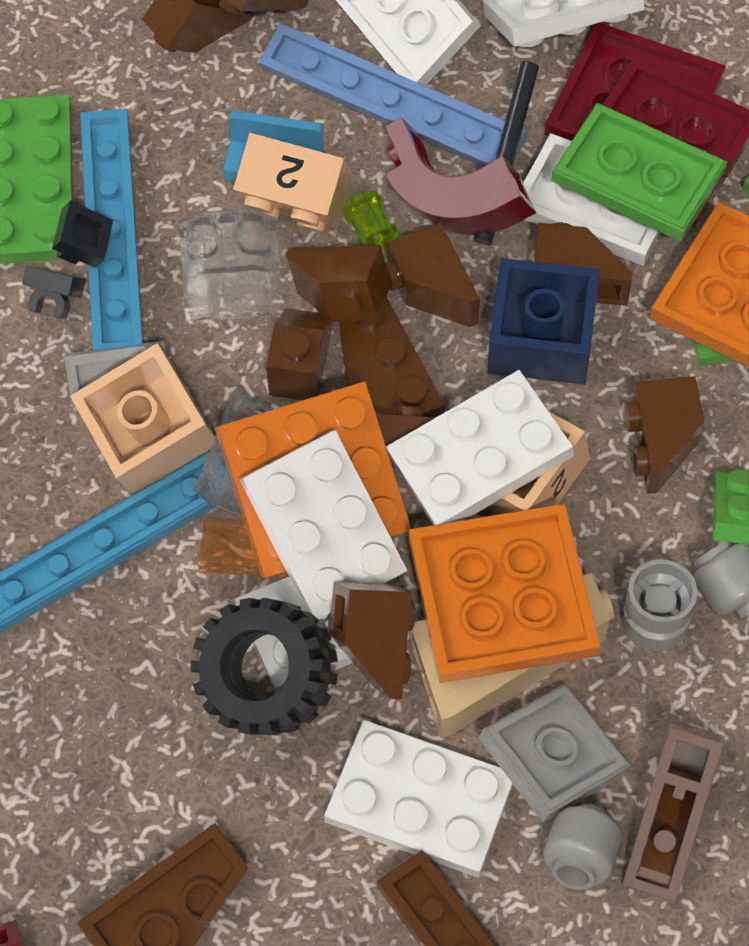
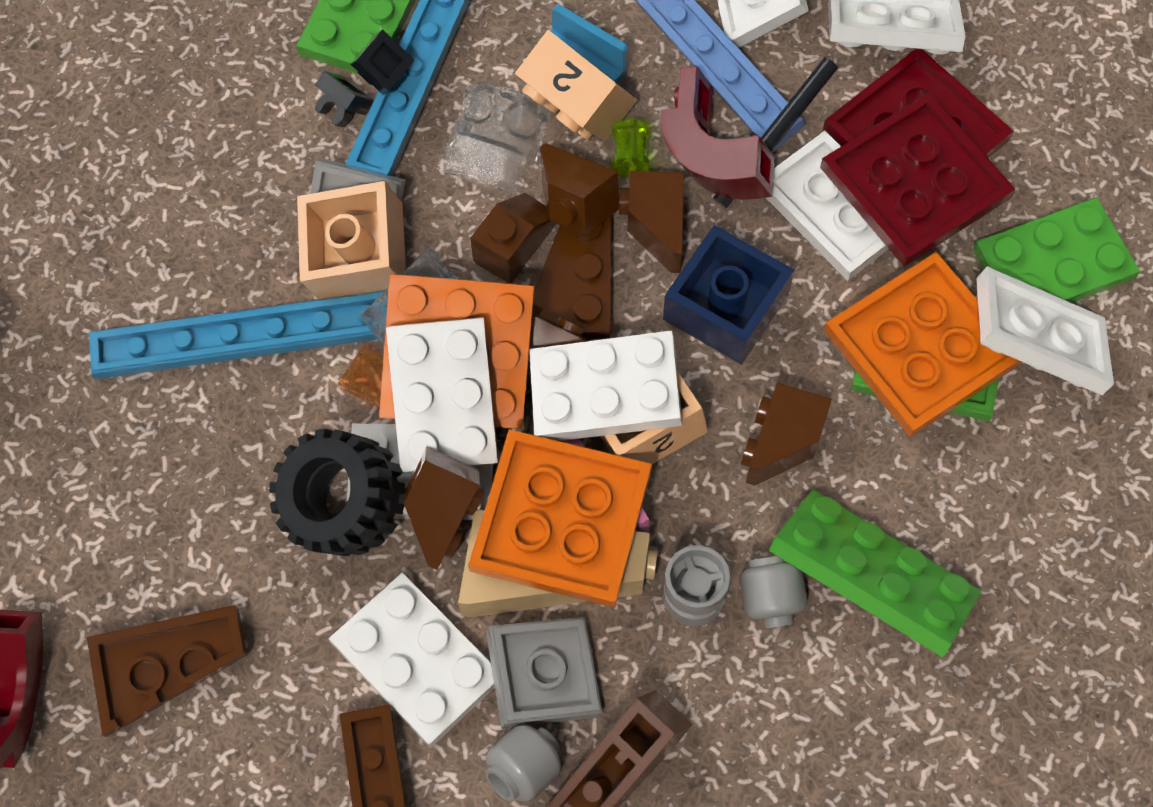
camera: 25 degrees right, 5 degrees up
reddish brown slope [534,222,632,306] -> none
bright green tile [551,103,727,242] -> none

